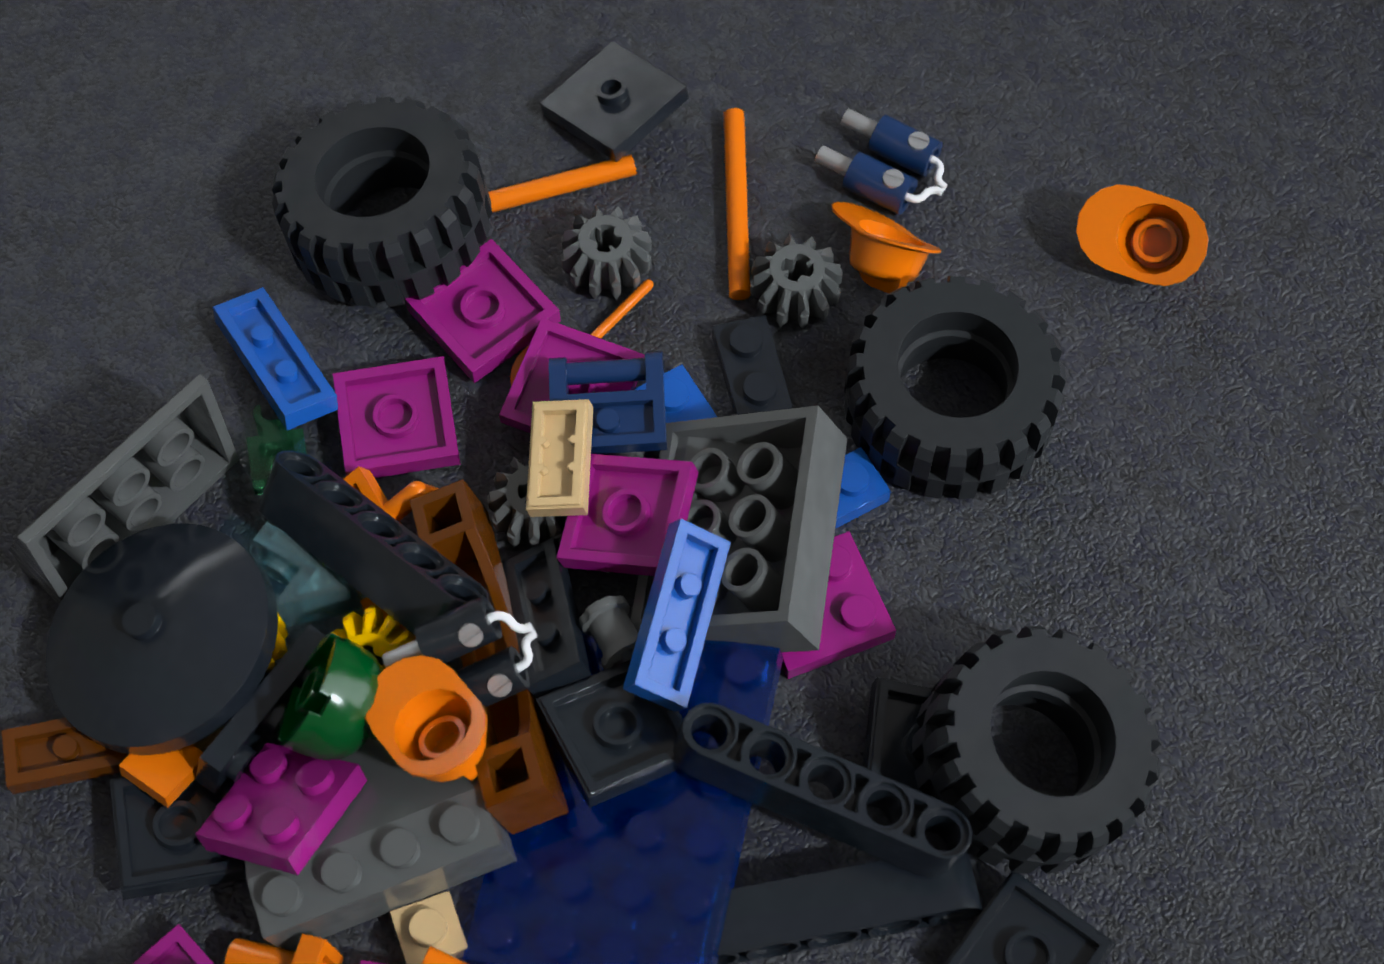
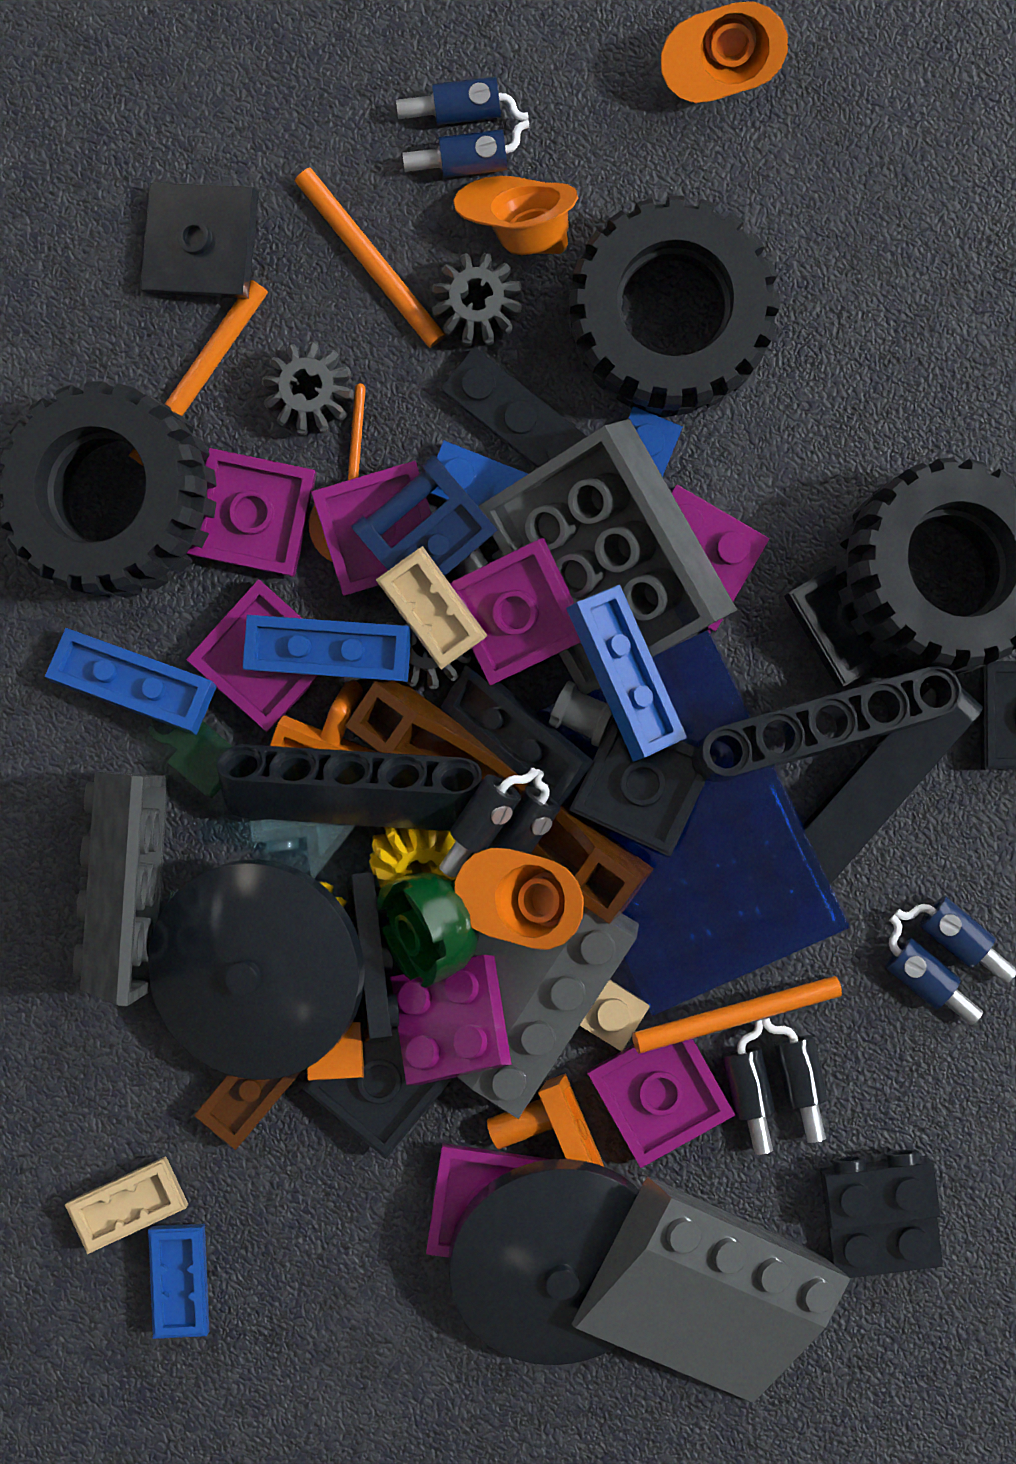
camera: 40 degrees left, 25 degrees up
none -> blue plate [243,615,412,682]

